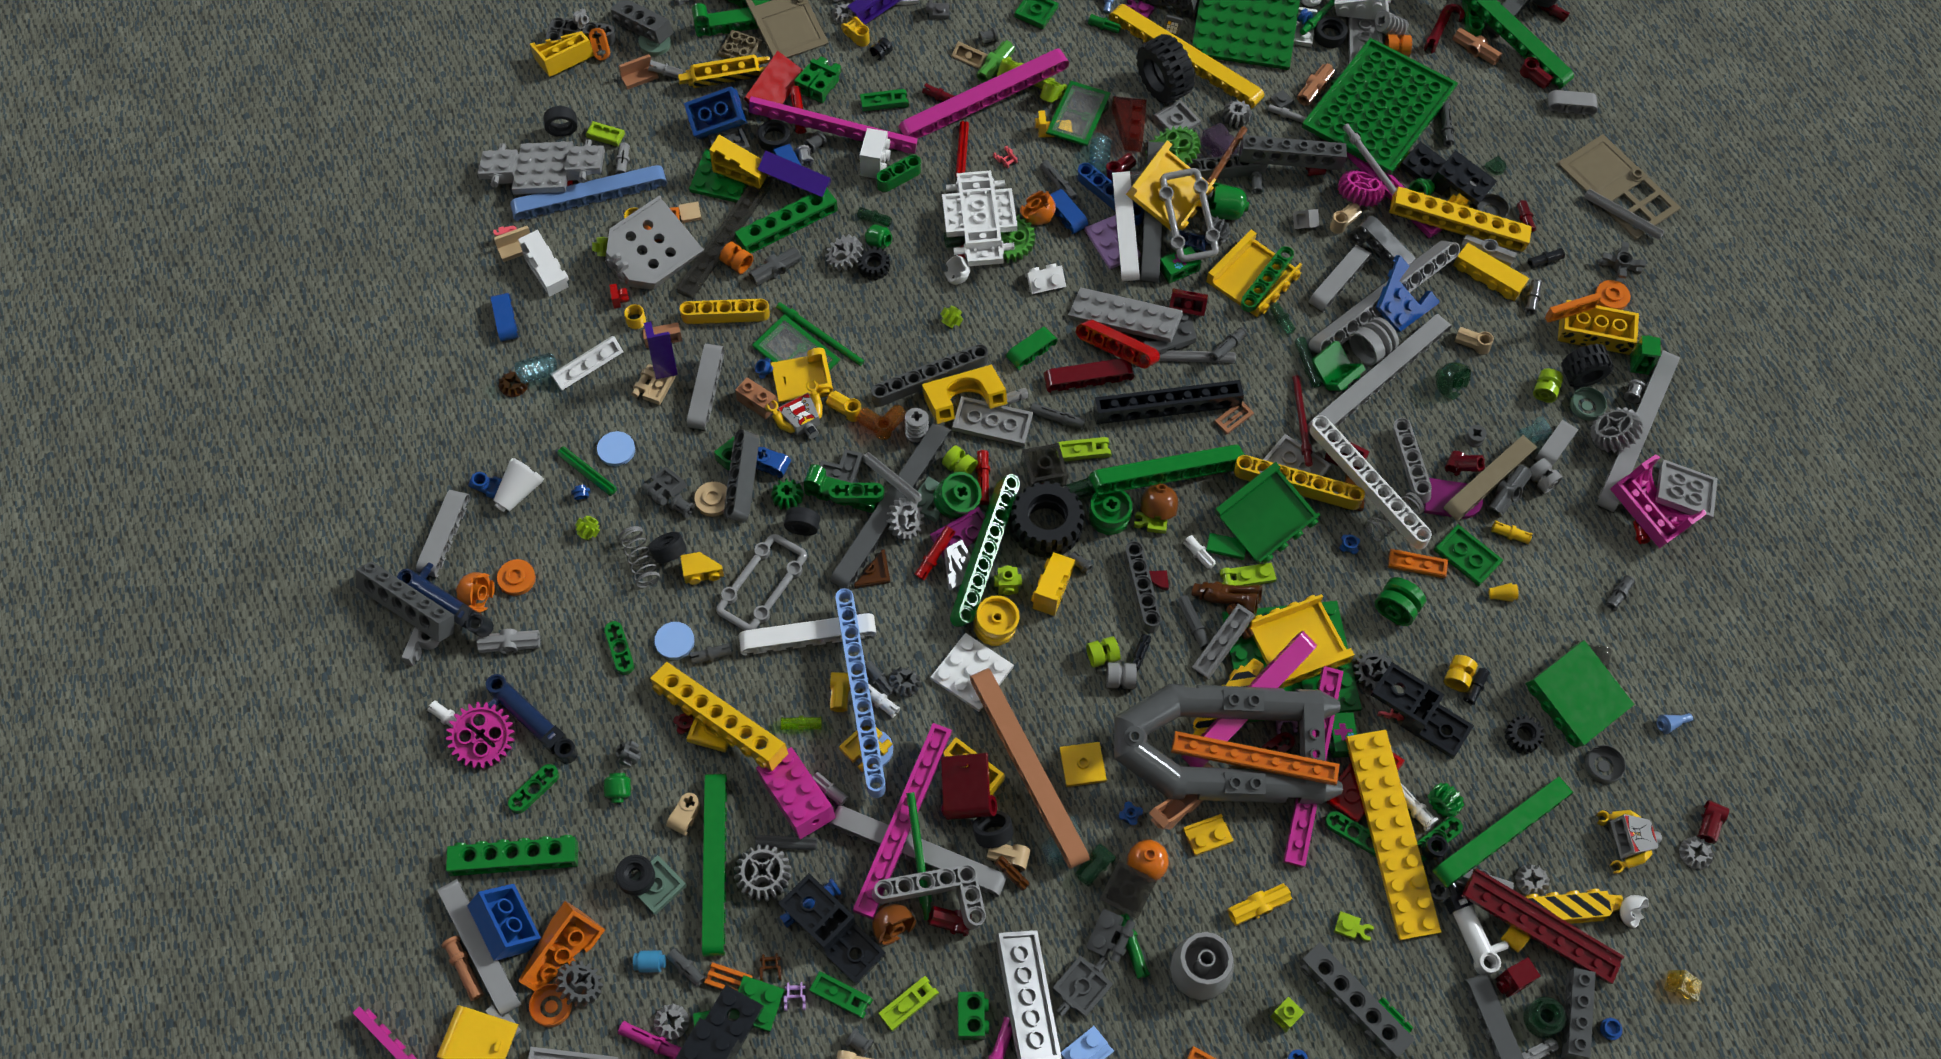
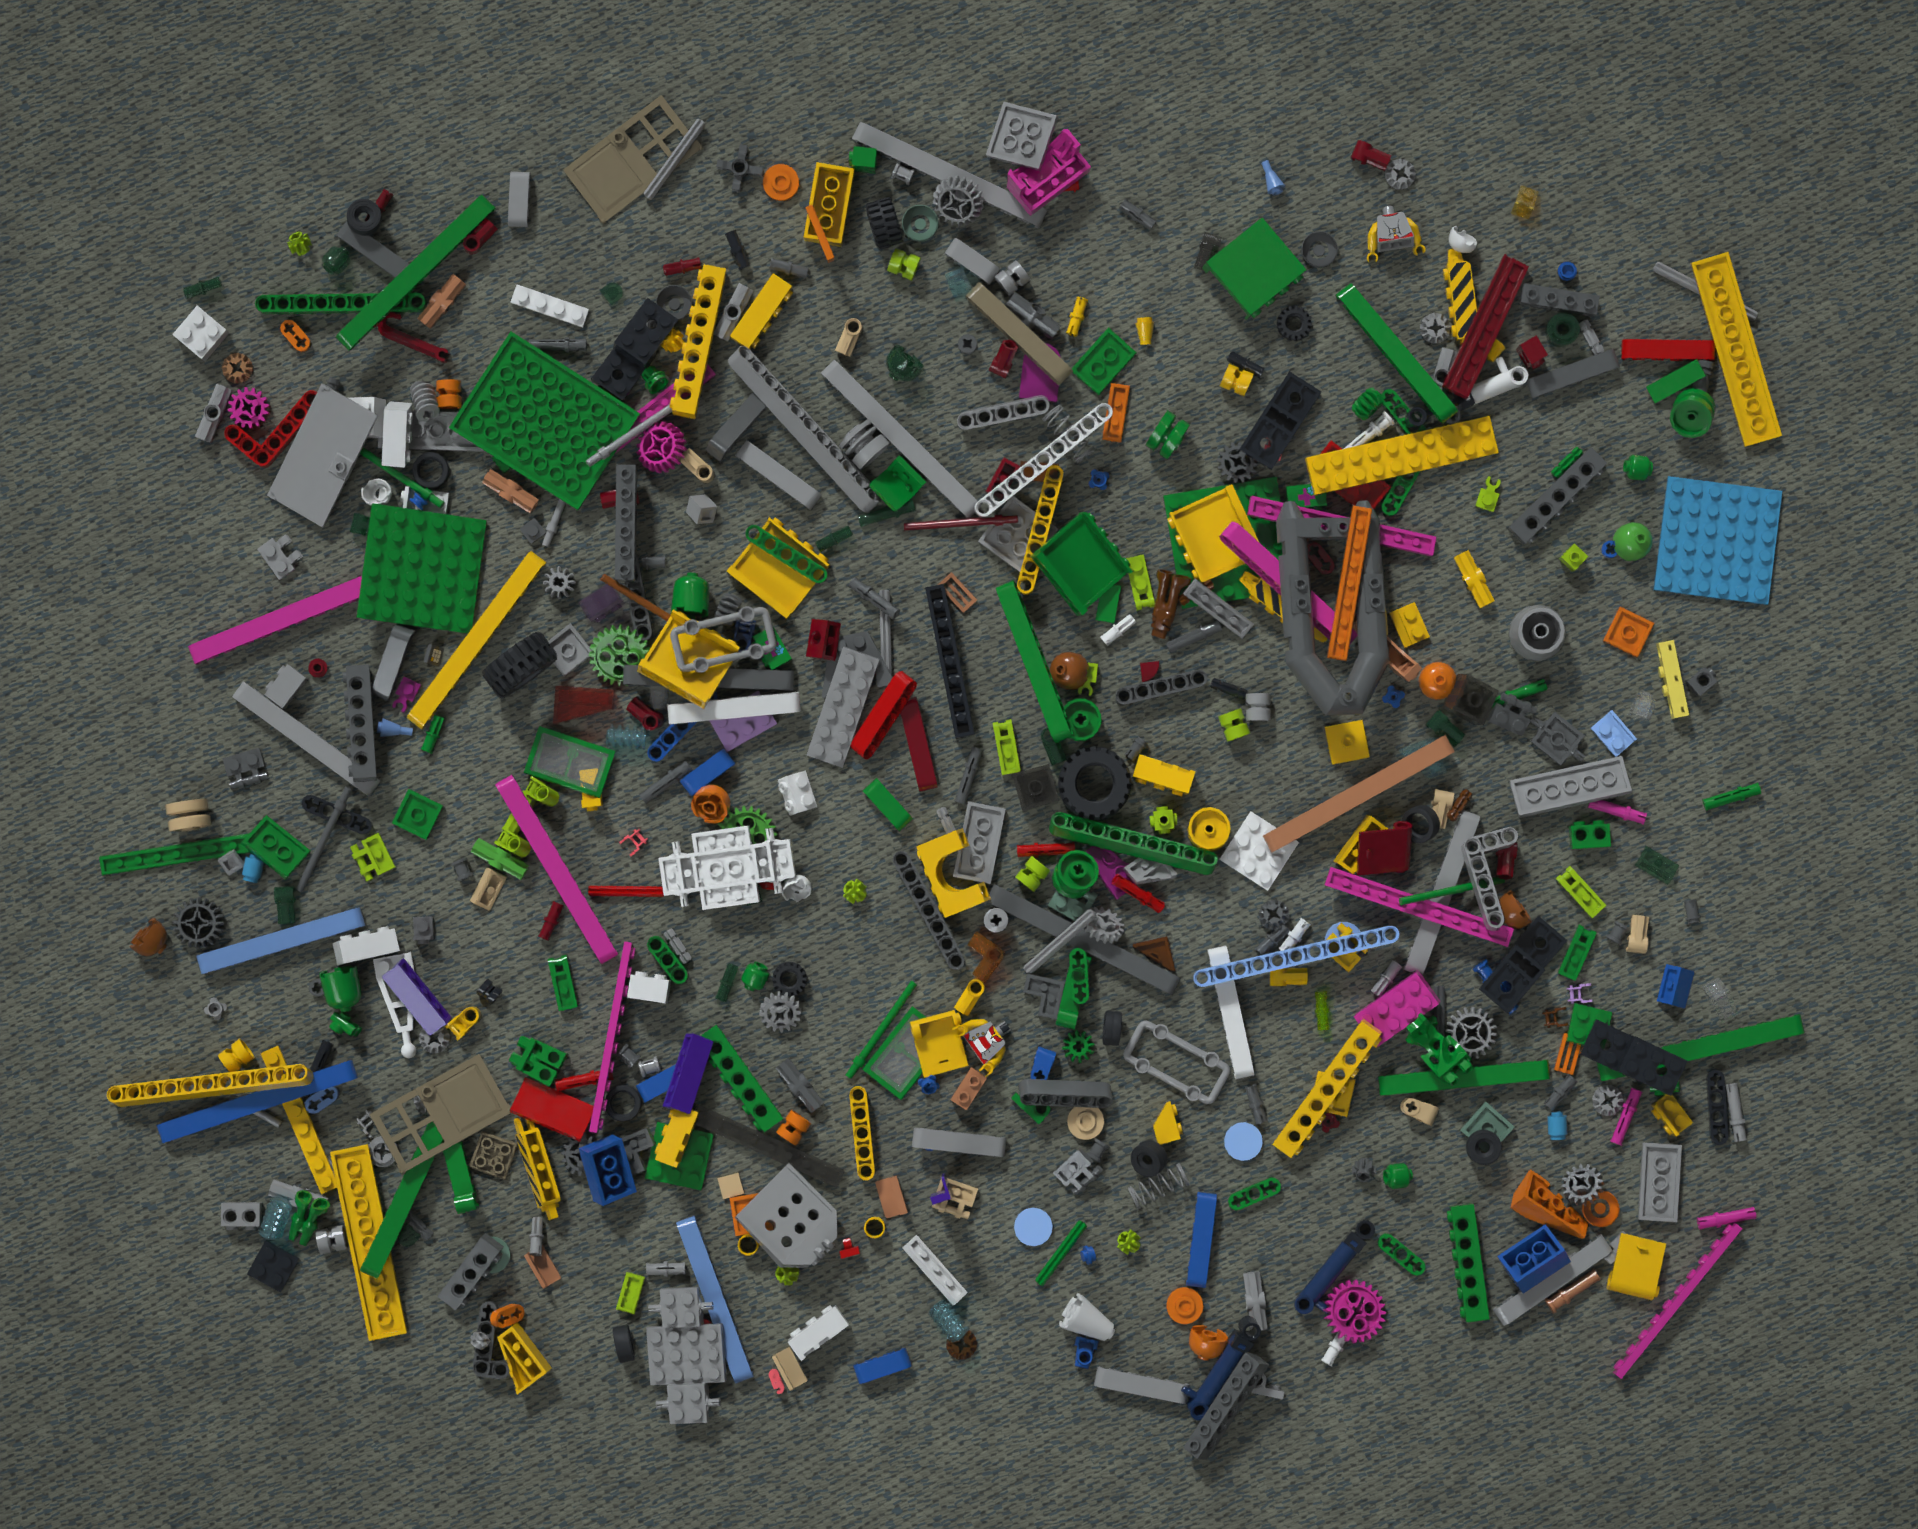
camera: 85 degrees left, 25 degrees up
blue wing [1376,255,1440,332] -> none
none -> white plate [511,285,589,328]
none -> light grey axle [663,928,692,964]
none -> blue beam [1186,1192,1217,1288]
none -> green hips [1405,1013,1474,1086]

